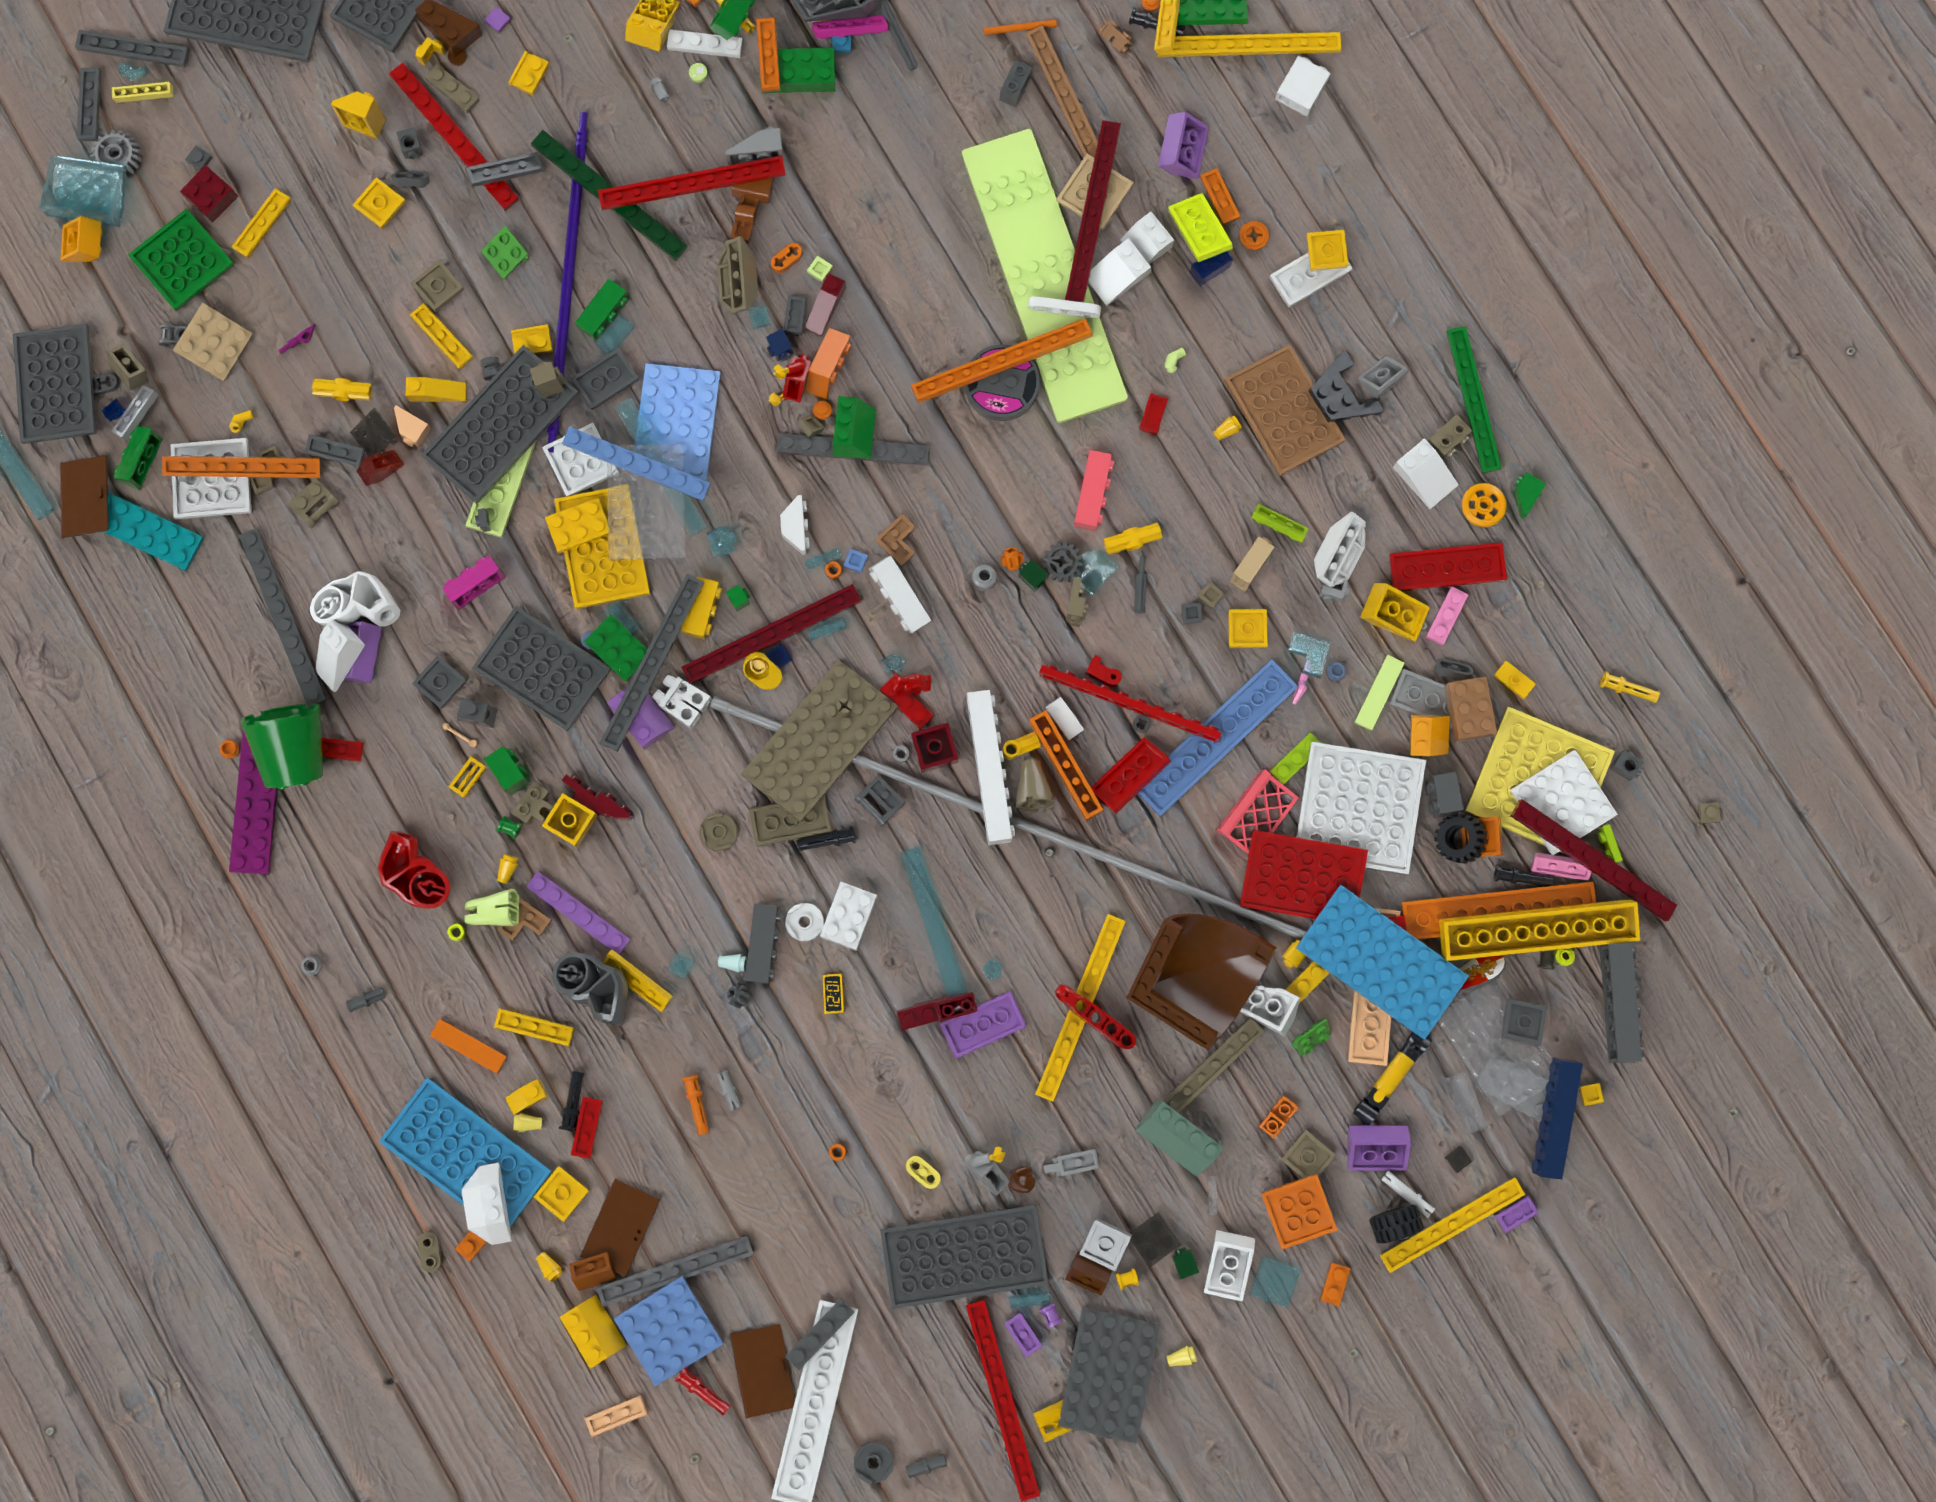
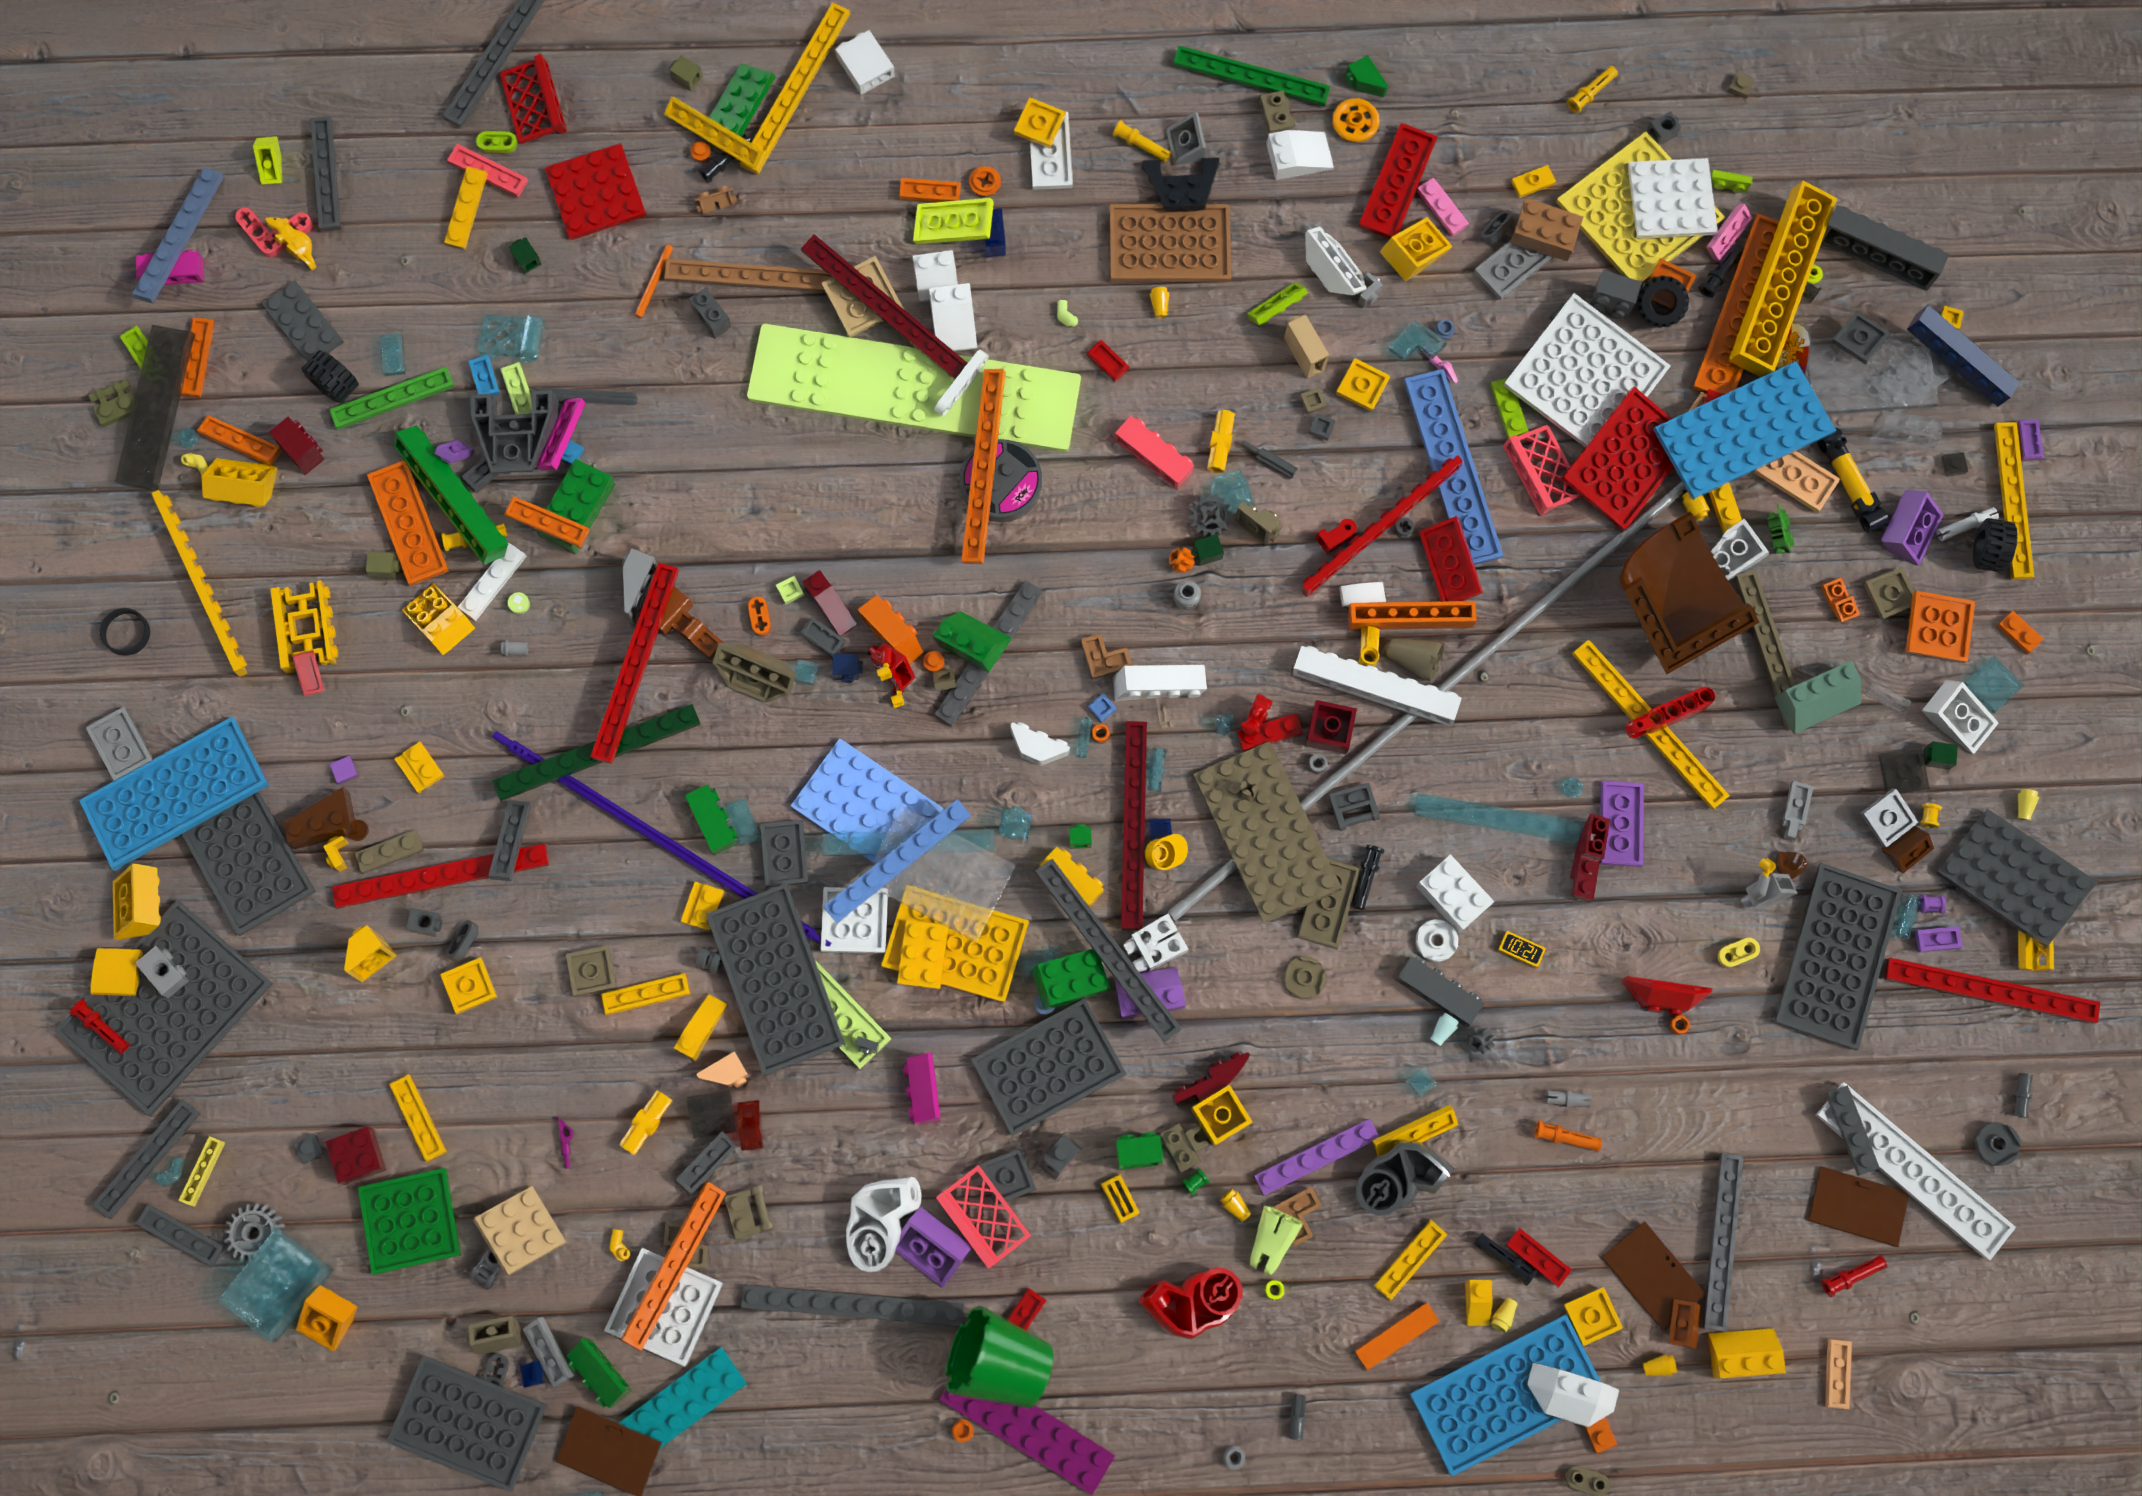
camera: 65 degrees left, 5 degrees down
white slope [315,620,365,692] -> none
light nougat hinge [442,723,478,748] -> none
bright green hinge [481,226,529,279] -> none
dark tan brick [530,361,565,398] -> none
medium blue plate [614,1275,724,1386] -> none
medium lavender slope [1158,112,1209,179] -> none
yellowish green tile [1354,655,1404,731] -> none
light orange slope [1409,715,1450,756] -> none
dark red plate [1510,799,1677,922] -> none
none -> coral fence [936,1165,1032,1269]
none -> yellow pin [1112,120,1171,163]
none -> red wedge [1622,976,1712,1016]

